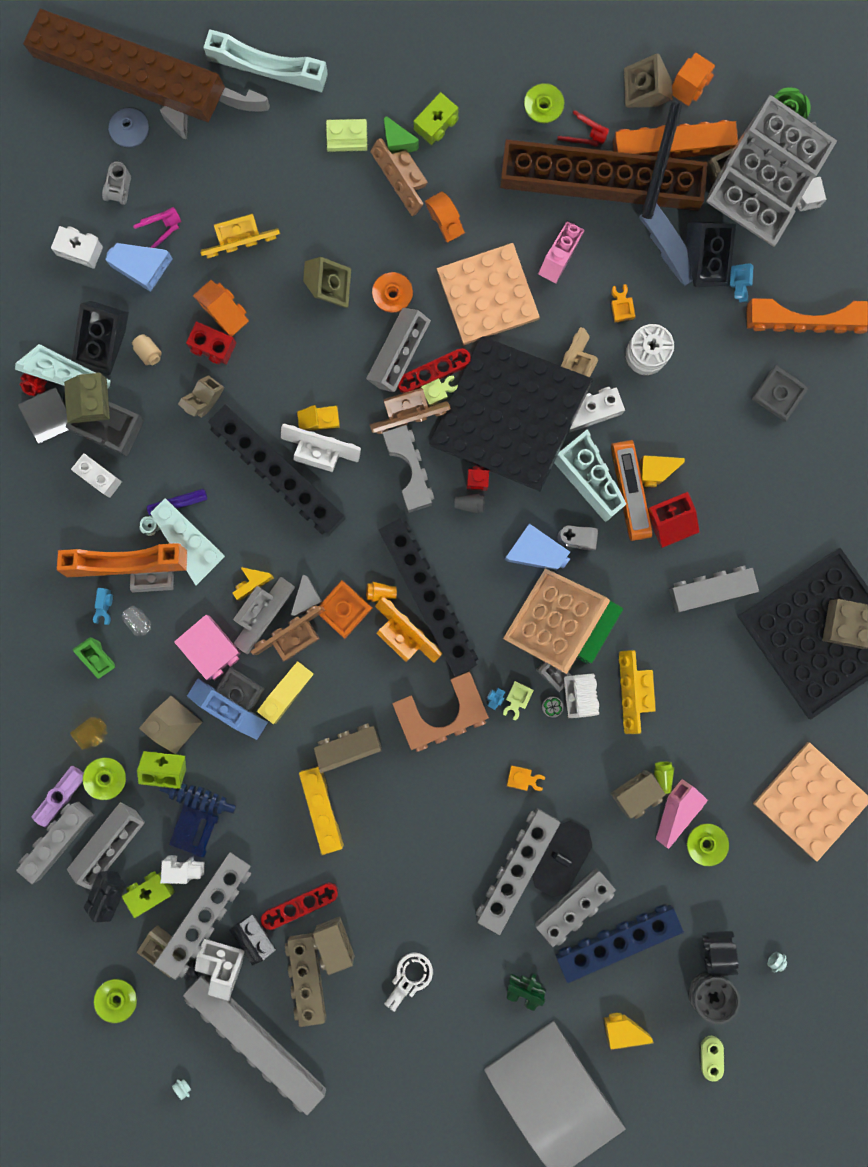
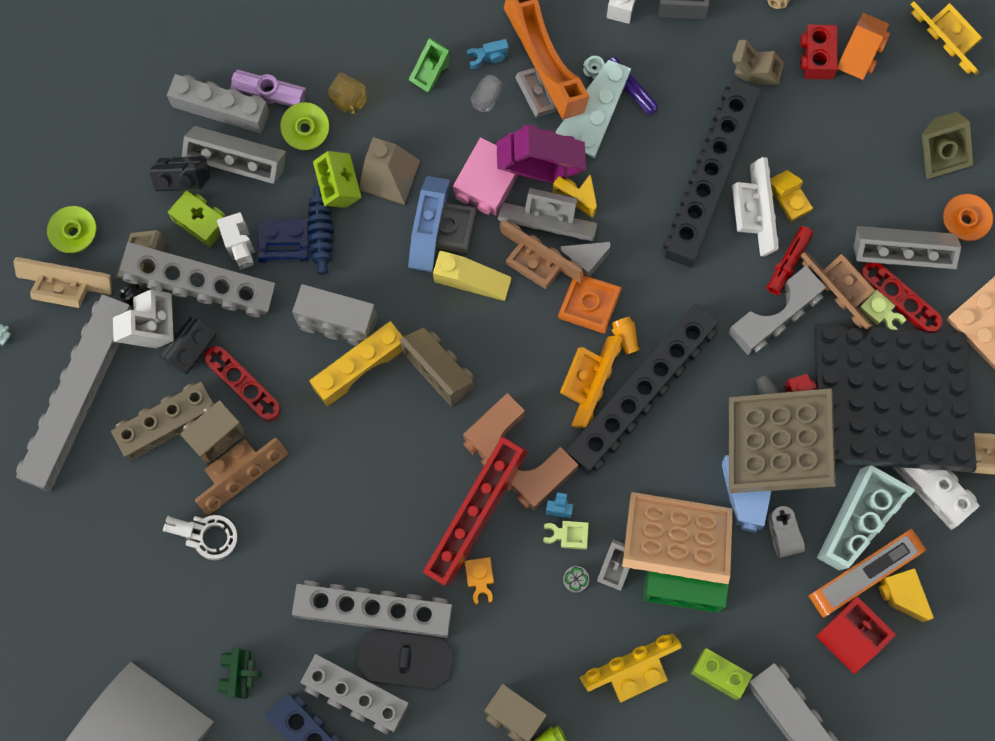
camera: 75 degrees right, 10 degrees down
white brick [564,673,599,718] -> none
none -> tan bracket [13,257,113,308]
none -> medium nougat bracket [195,438,288,516]
none -> light grey brick [292,284,378,346]
none -> red brick [423,436,529,586]
none -> magenta piece [497,125,586,184]
none -> lime brick [690,648,753,700]
none -> dark tan plate [729,389,836,494]
none -> red pin [766,226,814,295]

